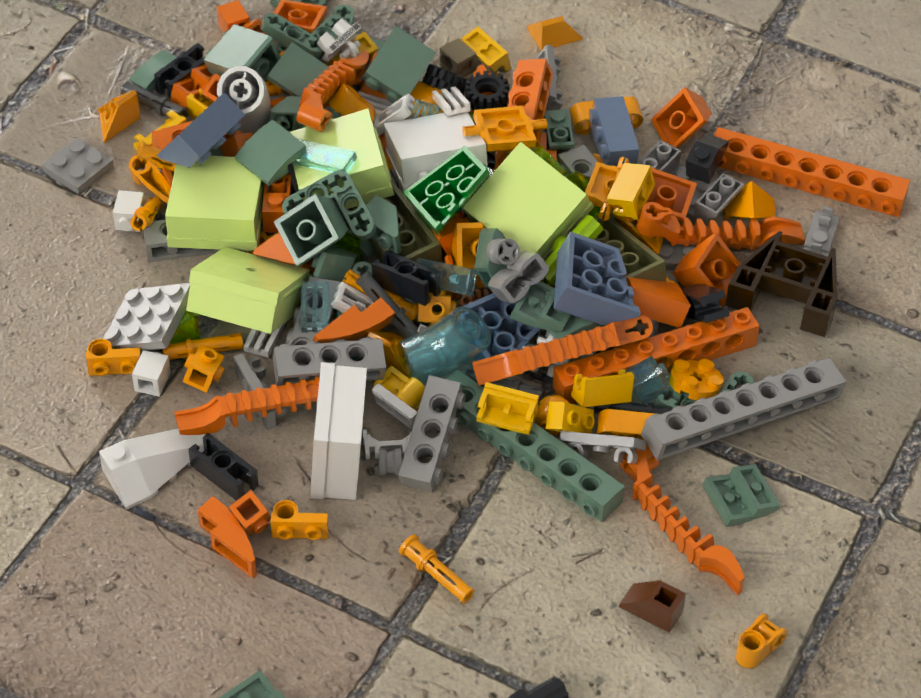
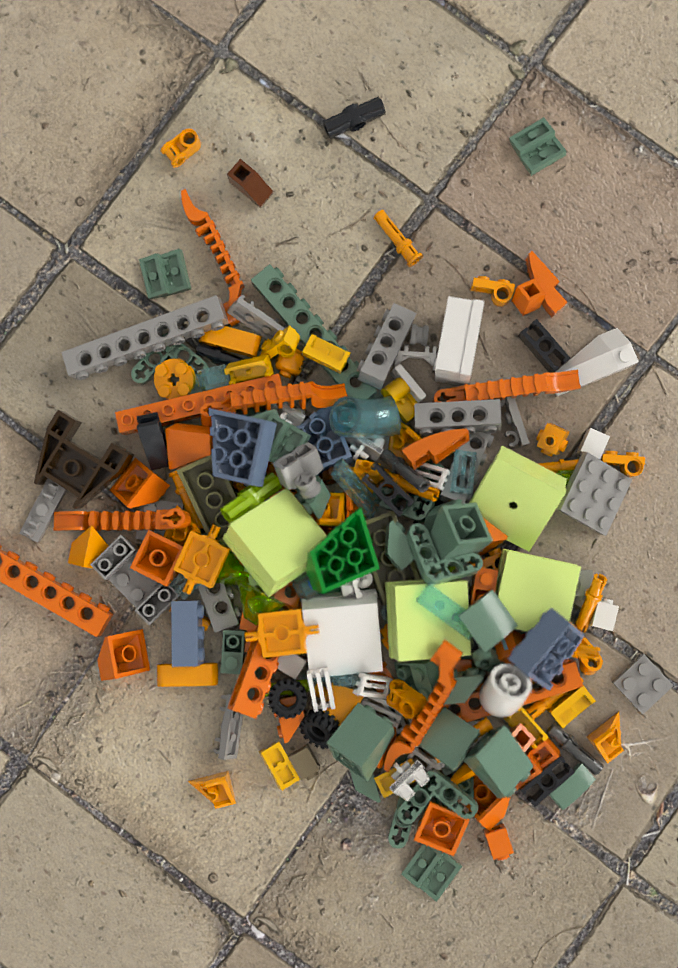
camera: 165 degrees left, 35 degrees up
yellow hinge [606,163,655,220] -> none
black slope [685,133,729,184] -> none

